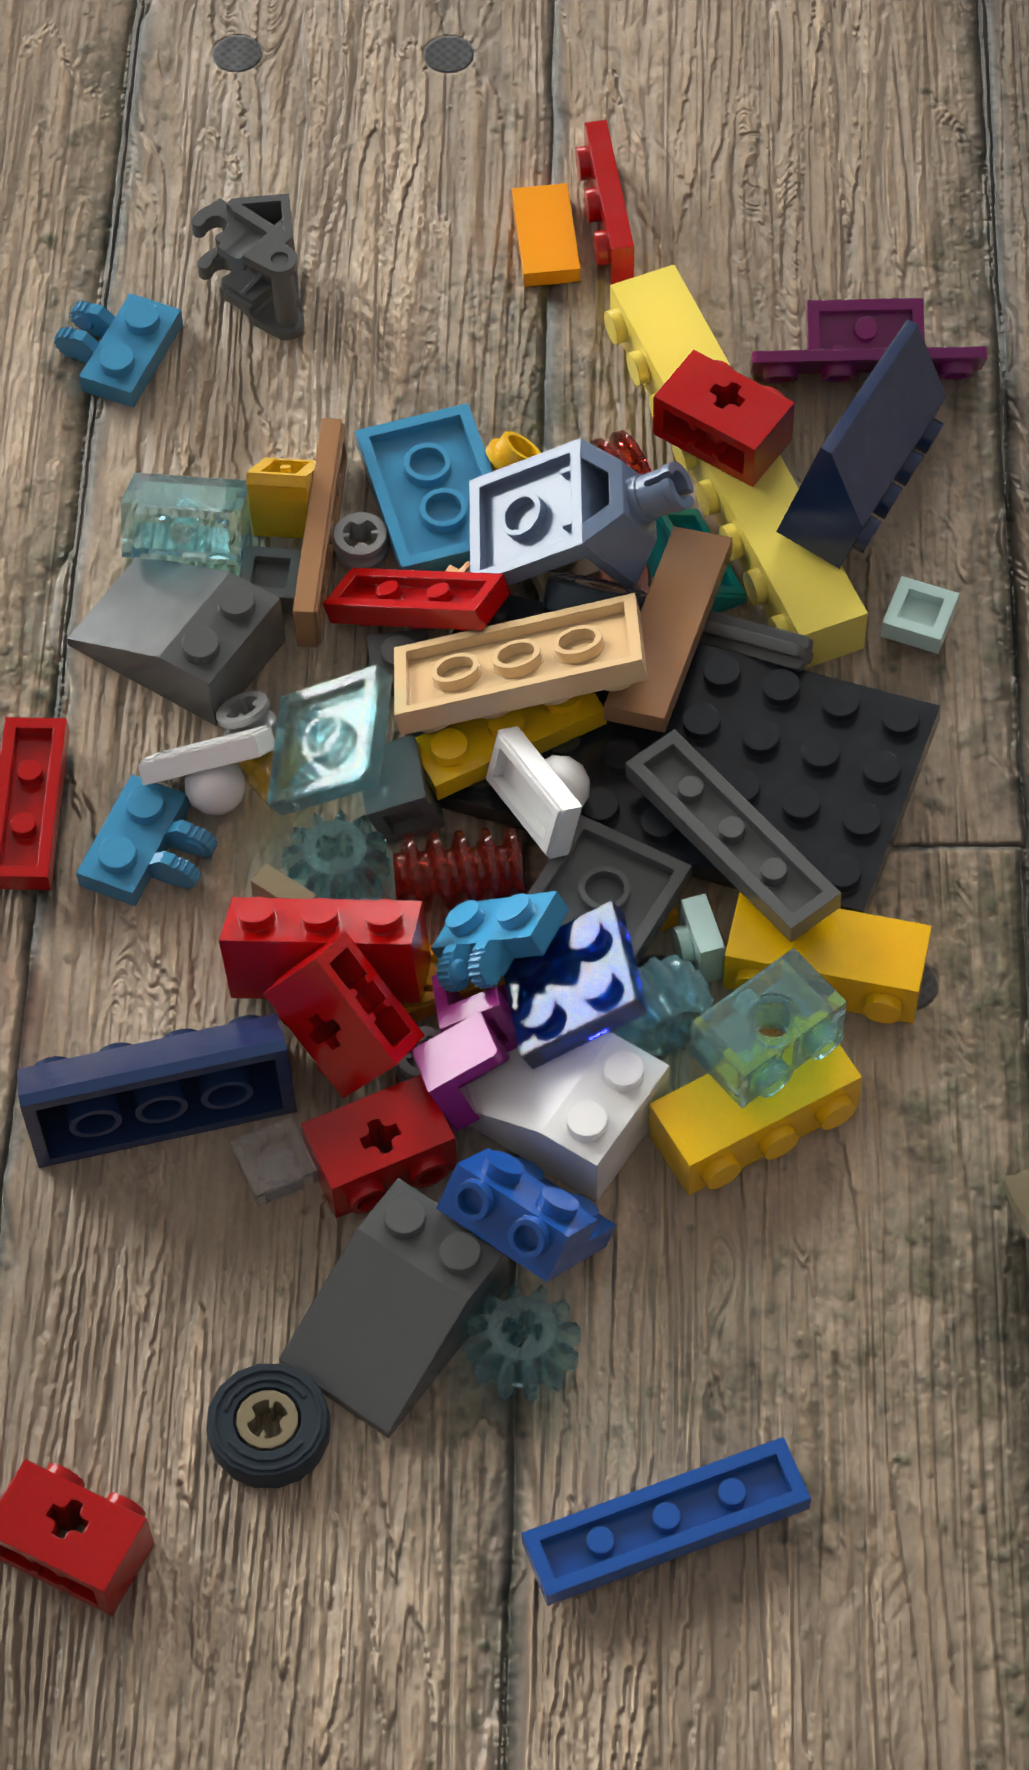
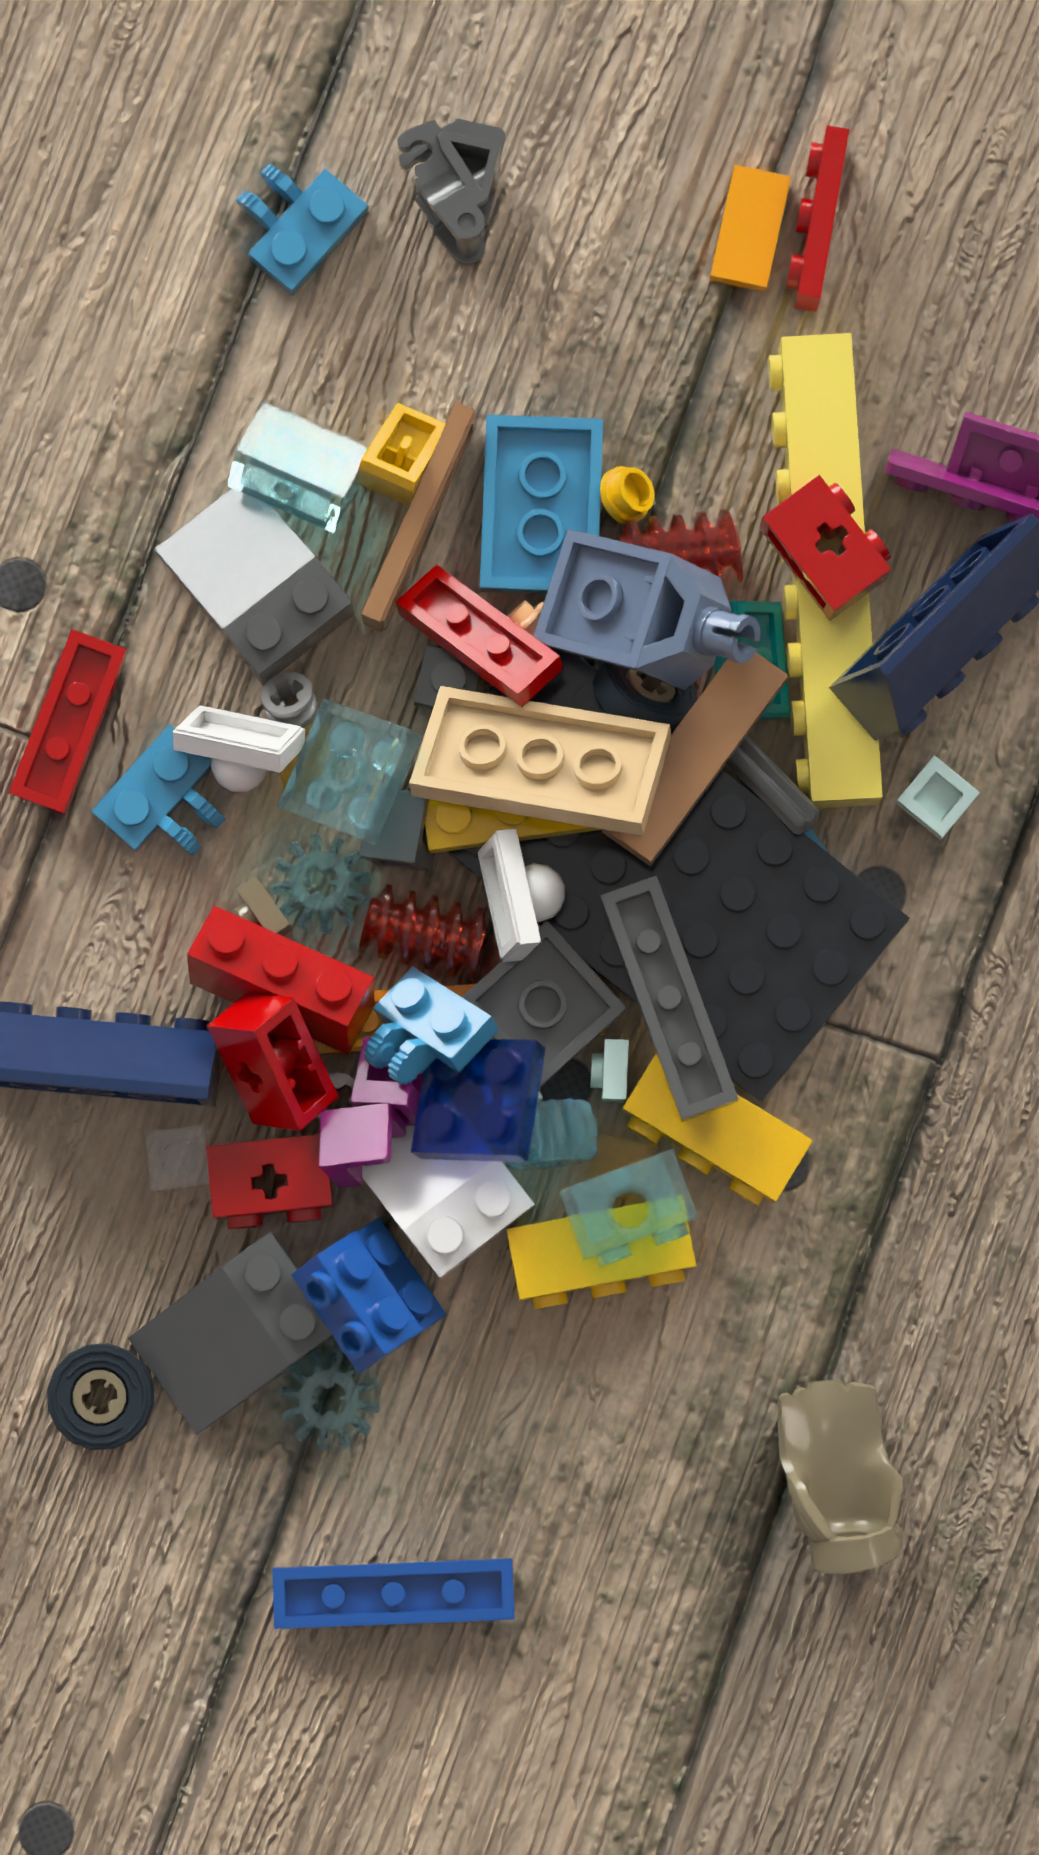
camera: 15 degrees right, 25 degrees up
dark grey plate [240,545,302,612] -> none
light grey bush [333,512,388,570] -> none

